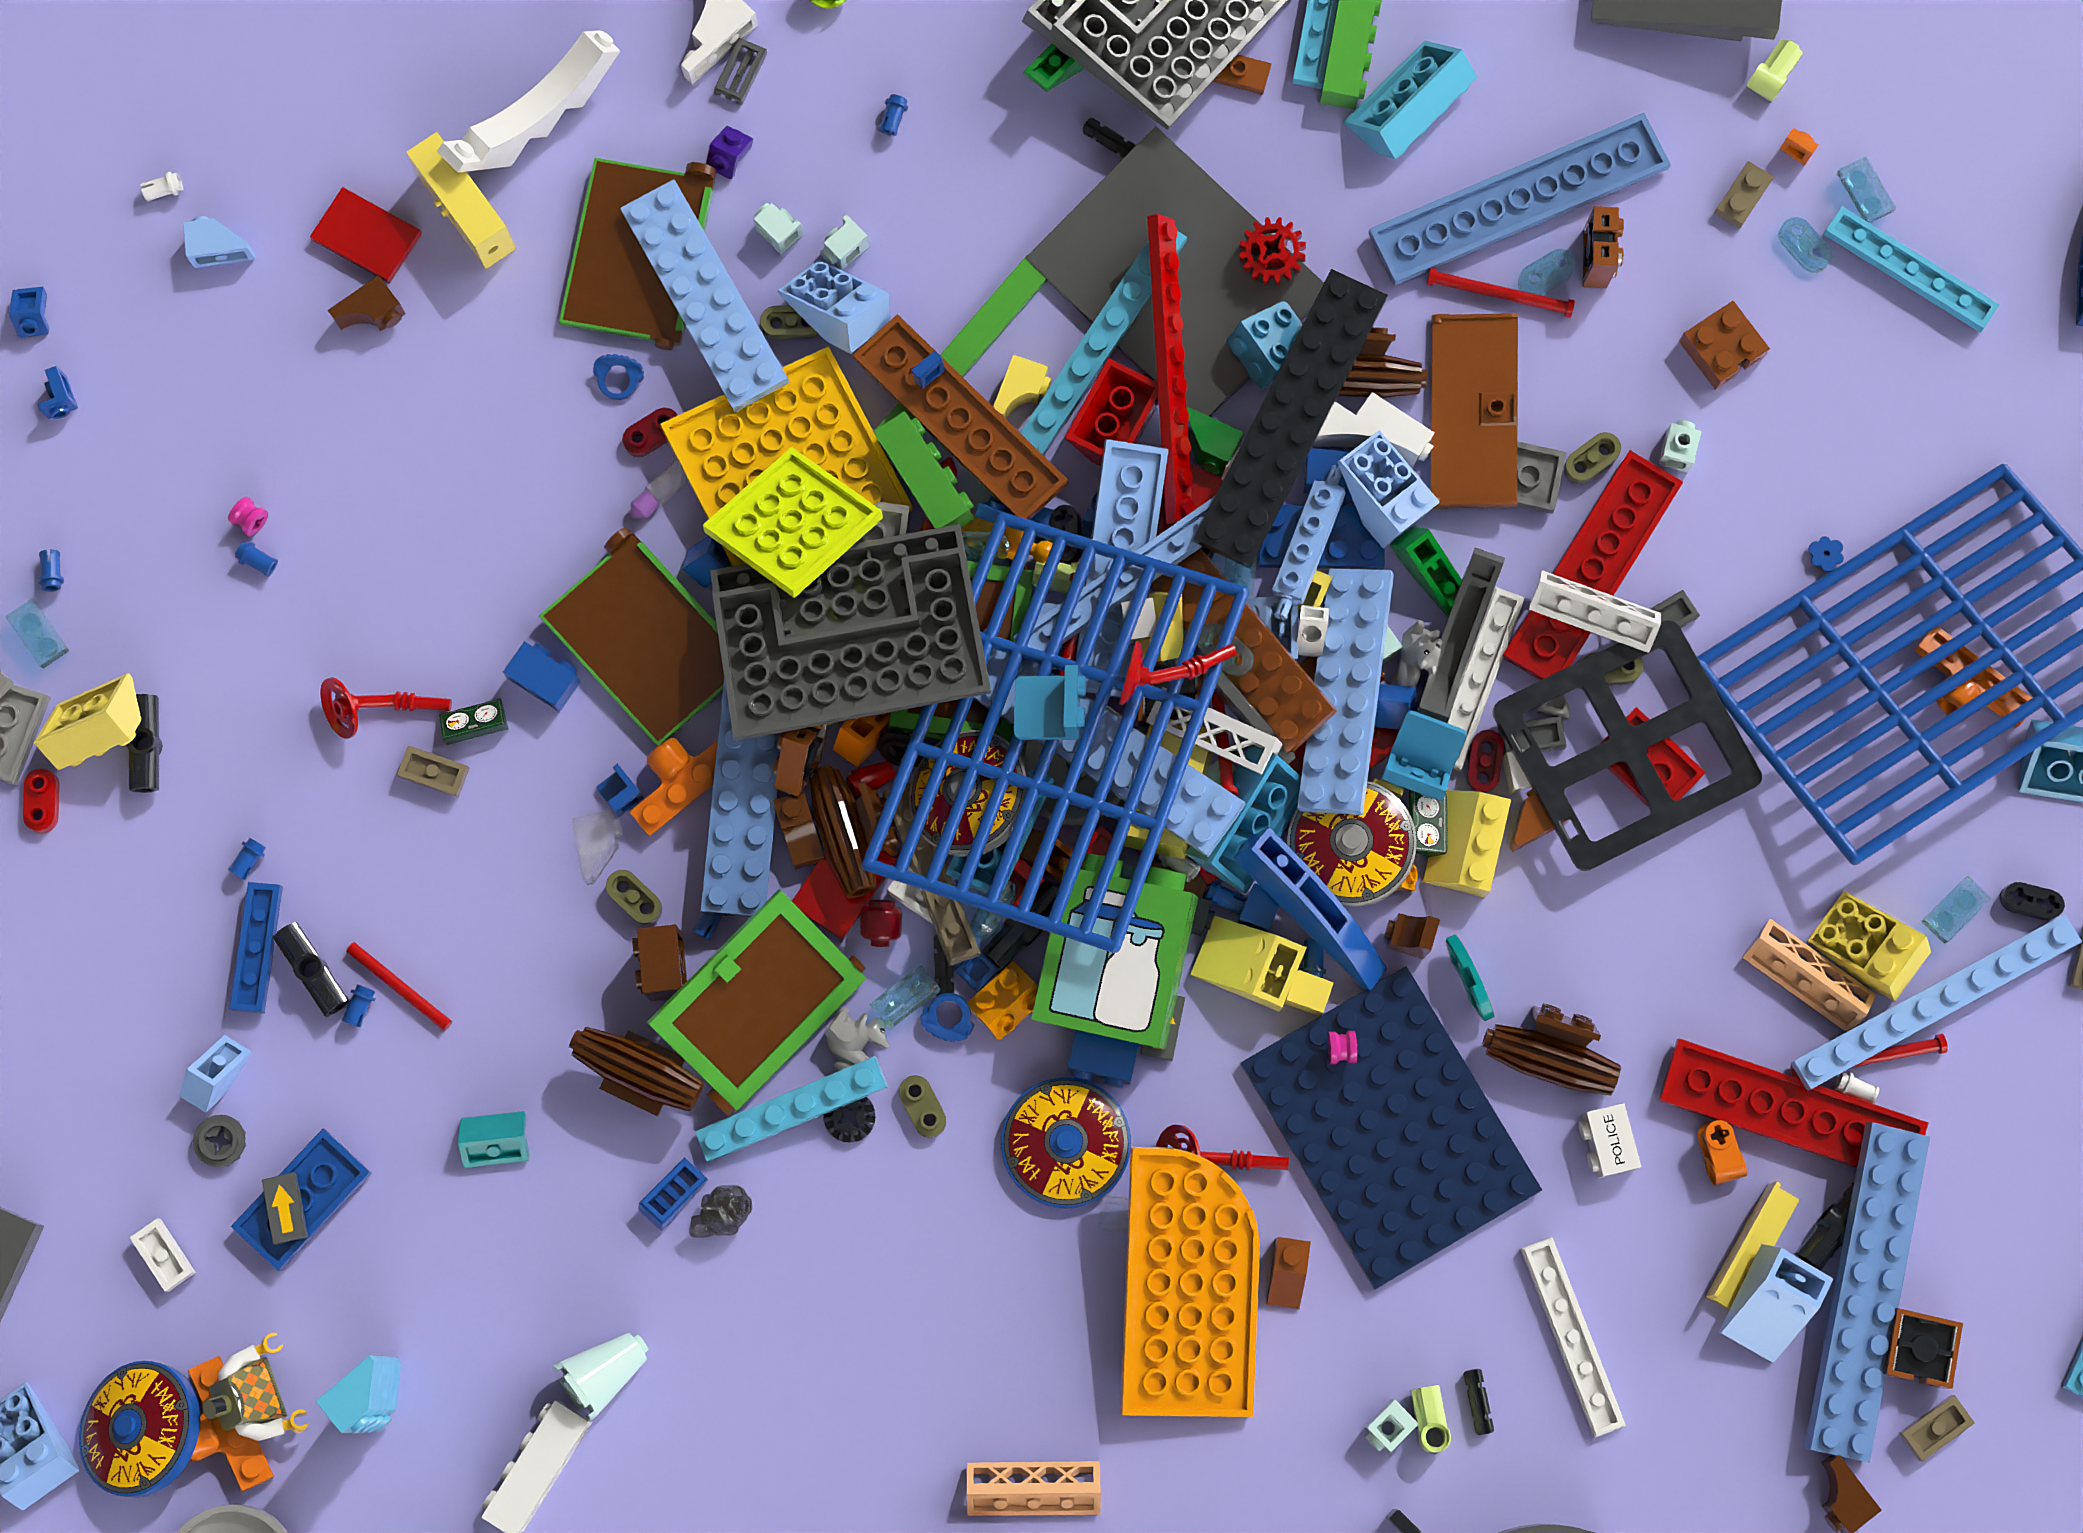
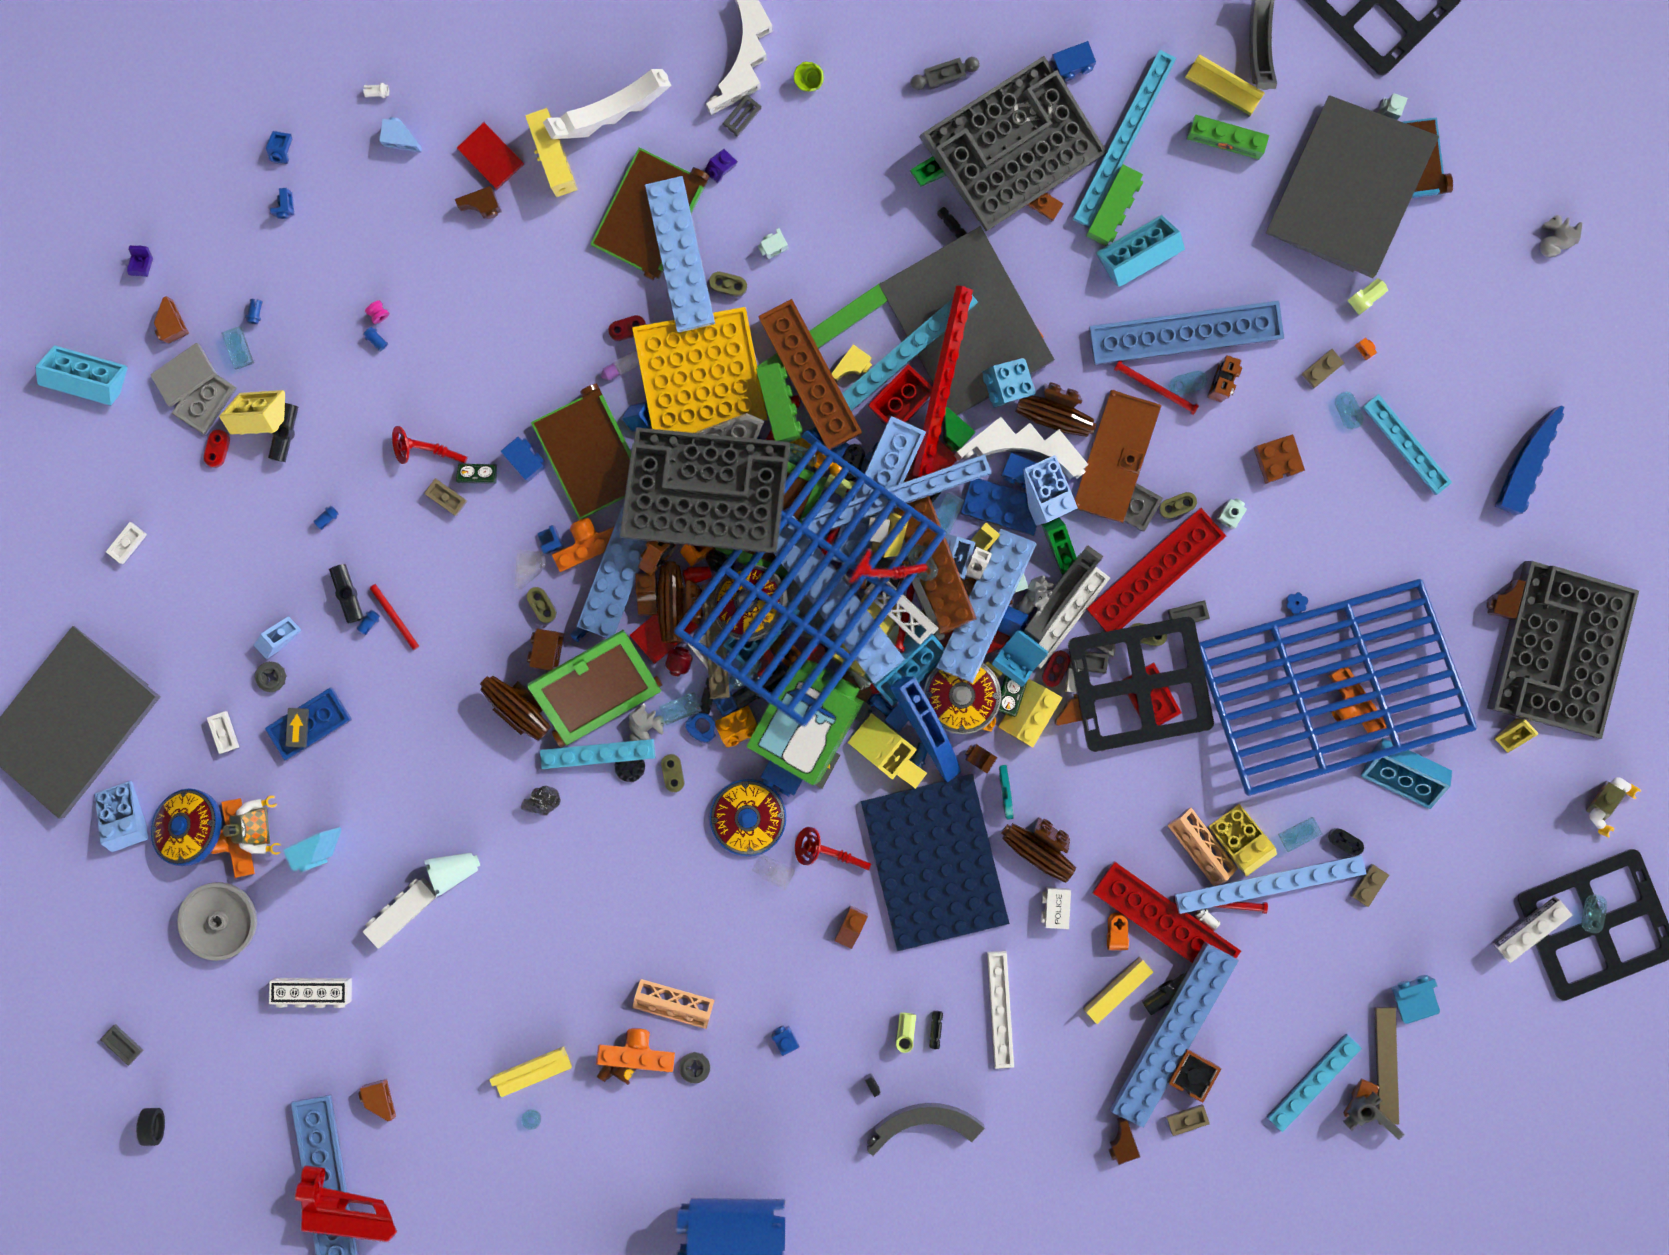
camera: 20 degrees right, 10 degrees up
blue plate [229,882,283,1014] -> none
teal panel [458,1111,529,1168] -> none
blue piece [593,354,644,400] -> none
blue slope [638,1157,708,1231] -> none
neon yellow plate [703,447,883,598] -> none
light aqua brick [754,203,803,255] -> none
light blue slope [778,260,891,354] -> none
blue pin [878,94,908,136] -> none
blue tile [911,351,945,389] -> none
dark azure bracket [1014,665,1086,740] -> none
light orange plate [1120,1147,1260,1417] -> none
black plate [1193,269,1388,569] -> none
red gear [1239,217,1306,286] -> none
light blue plate [1272,465,1345,620] -> none
dark pink wheel [1328,1031,1357,1064] -> none
light aqua brick [1364,1399,1419,1452] -> none
white fence [1529,571,1661,653] -> none
light blue slope [1719,1244,1833,1363] -> none
clear light blue plate [1836,156,1896,223] -> none
none -> blue bracket [771,1026,800,1056]

